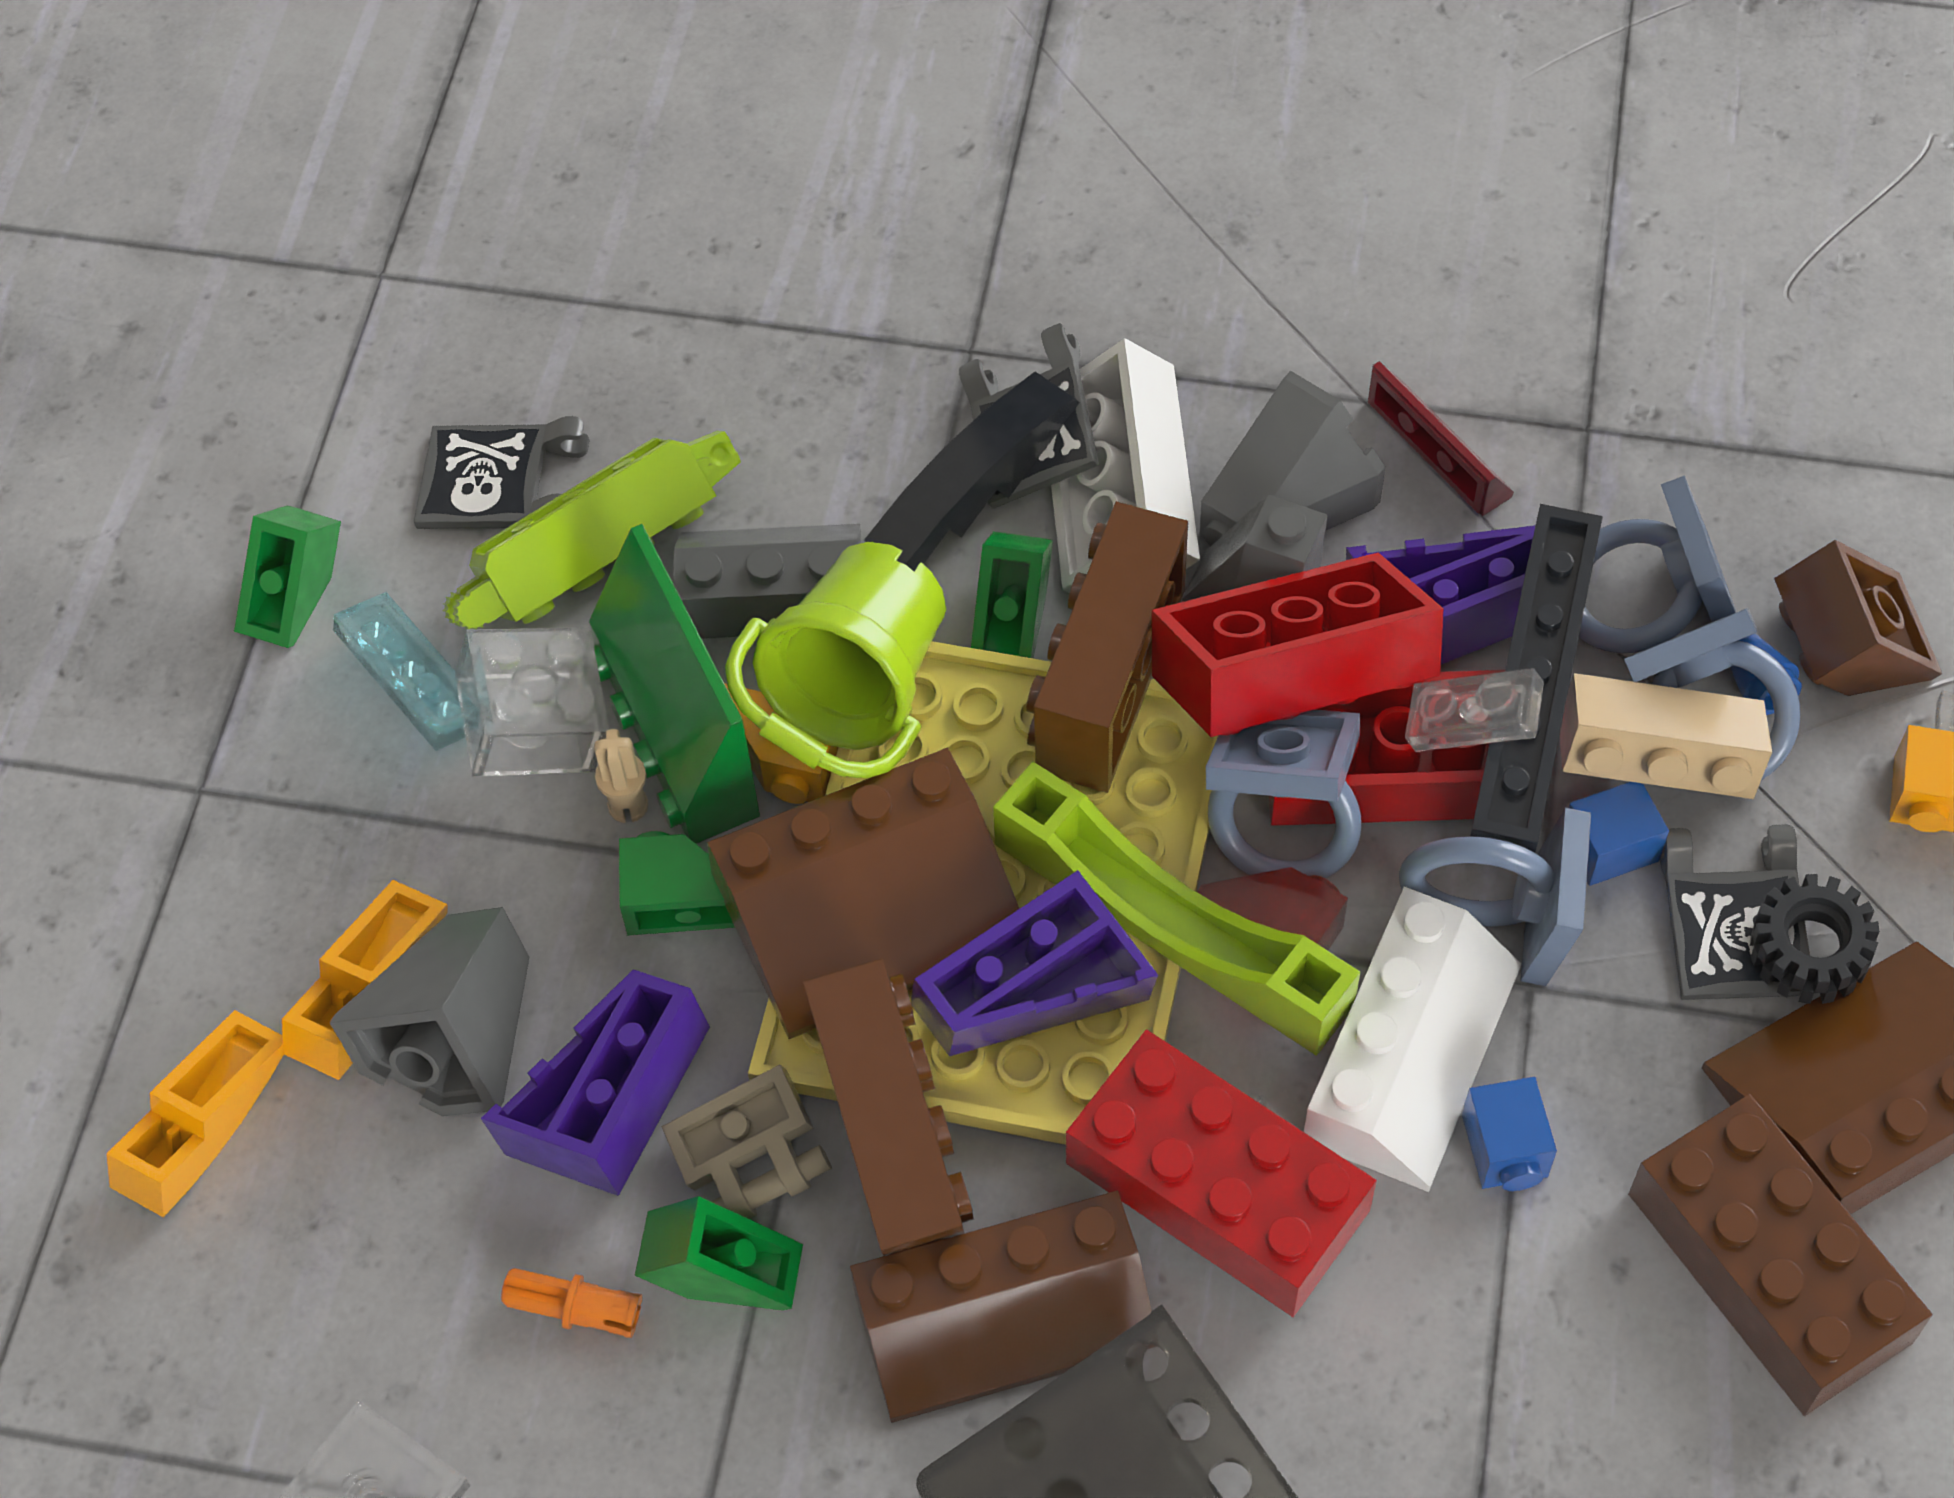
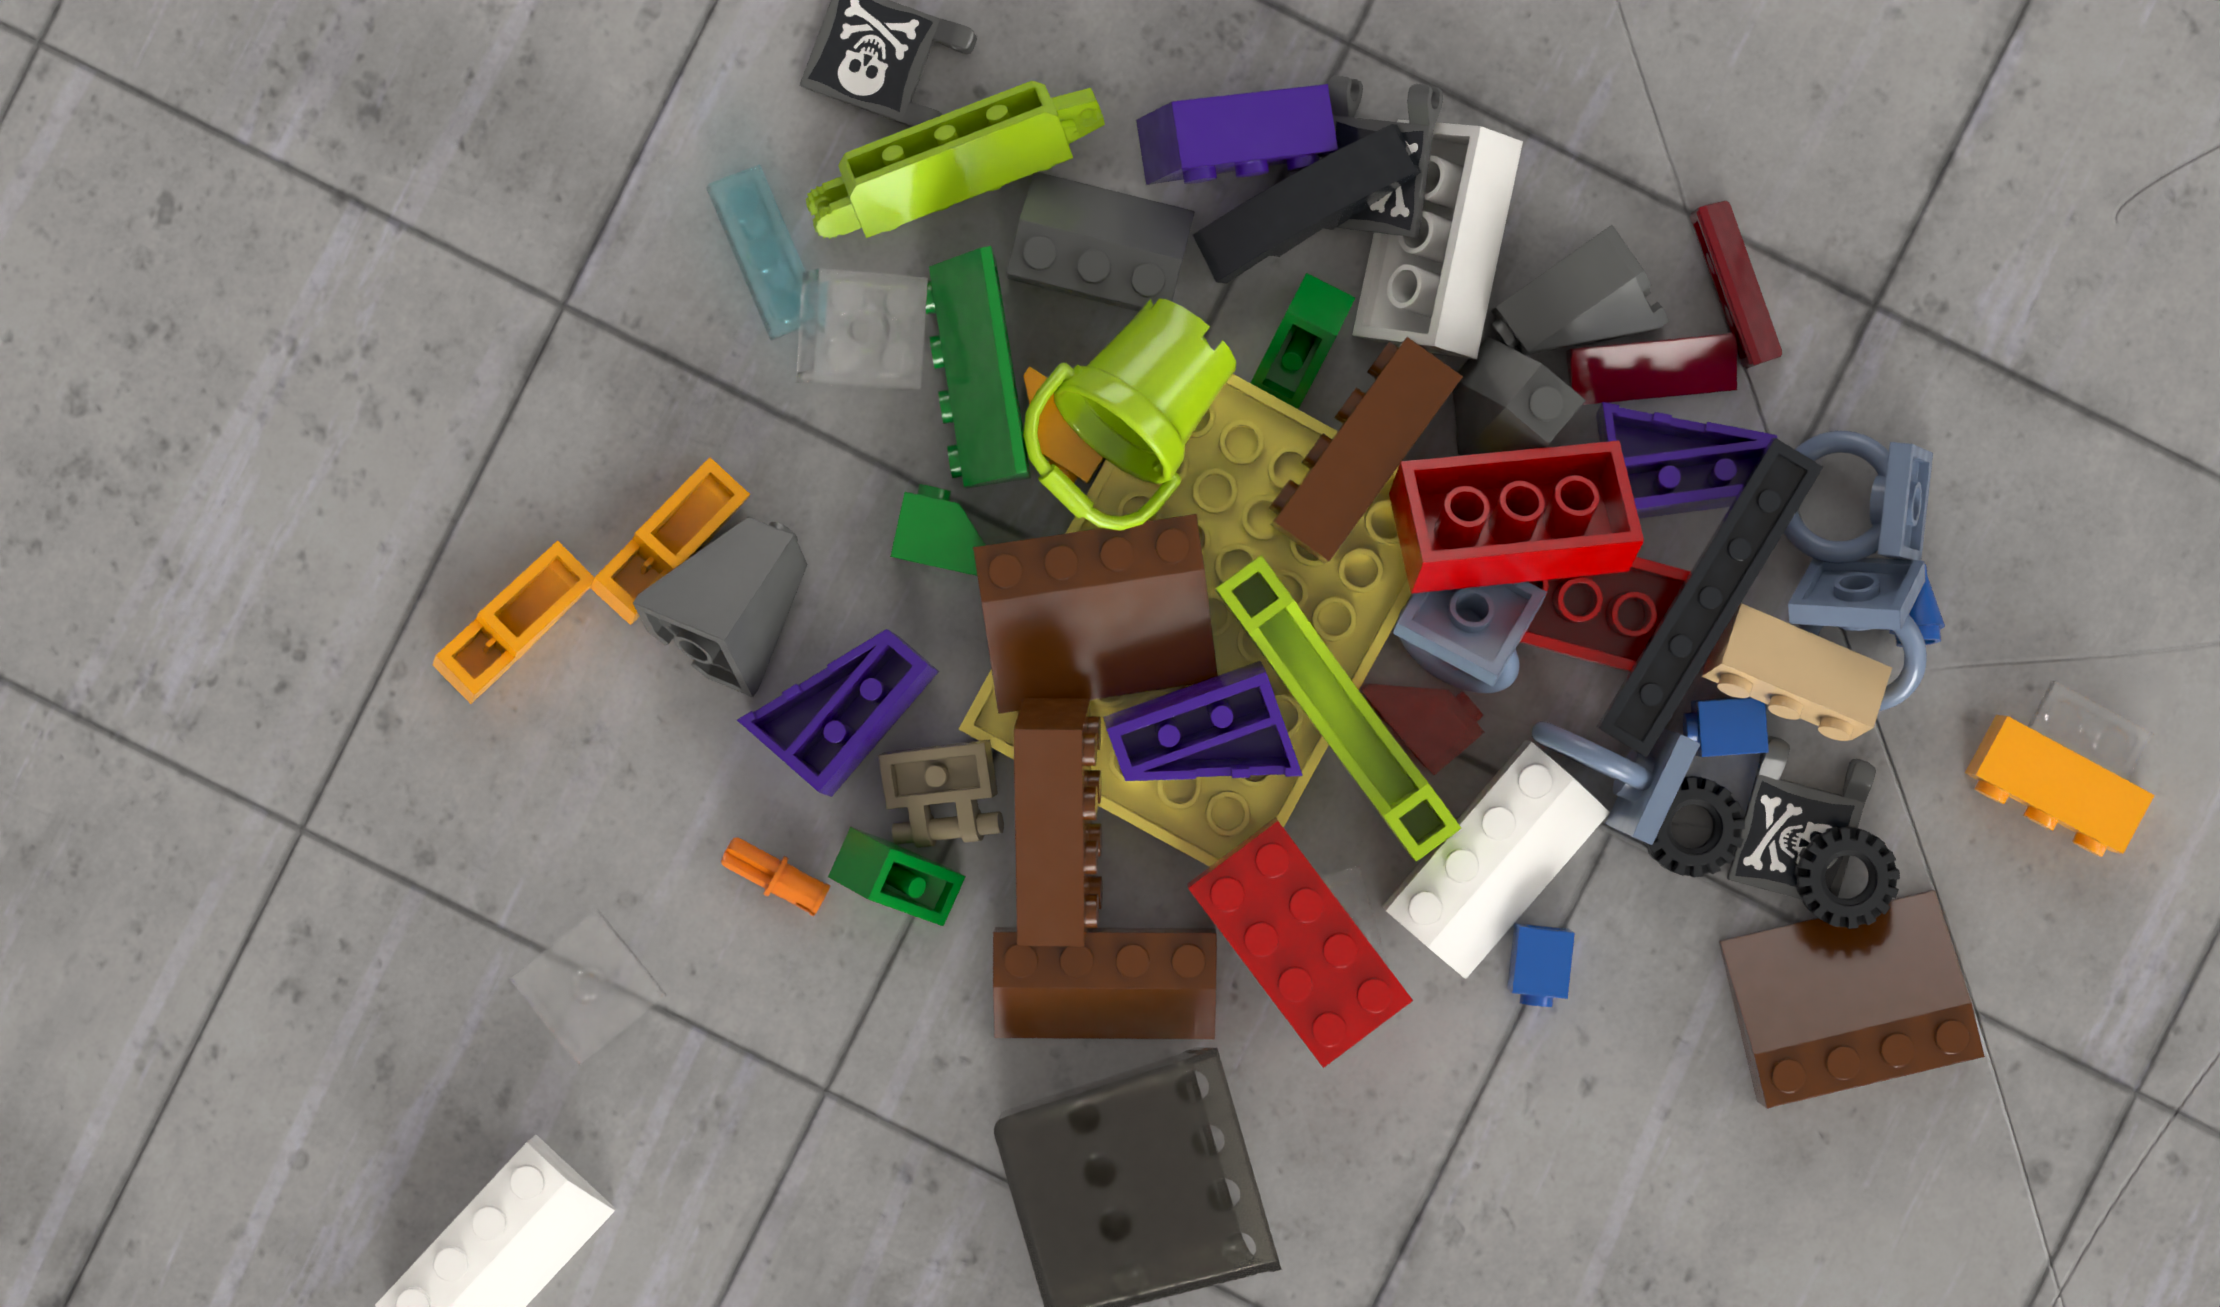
camera: 15 degrees right, 30 degrees up
green slope [234,505,341,648] -> none
tan axle [594,729,649,823] -> none
clear plate [1405,668,1544,751] -> none
reddish brown brick [1628,1094,1933,1416] -> none
reddish brown slope [1774,540,1942,696] -> none
none -> dark purple wedge [1136,84,1338,185]
none -> dark red slope [1566,333,1737,405]
none -> black tyre [1643,776,1745,877]

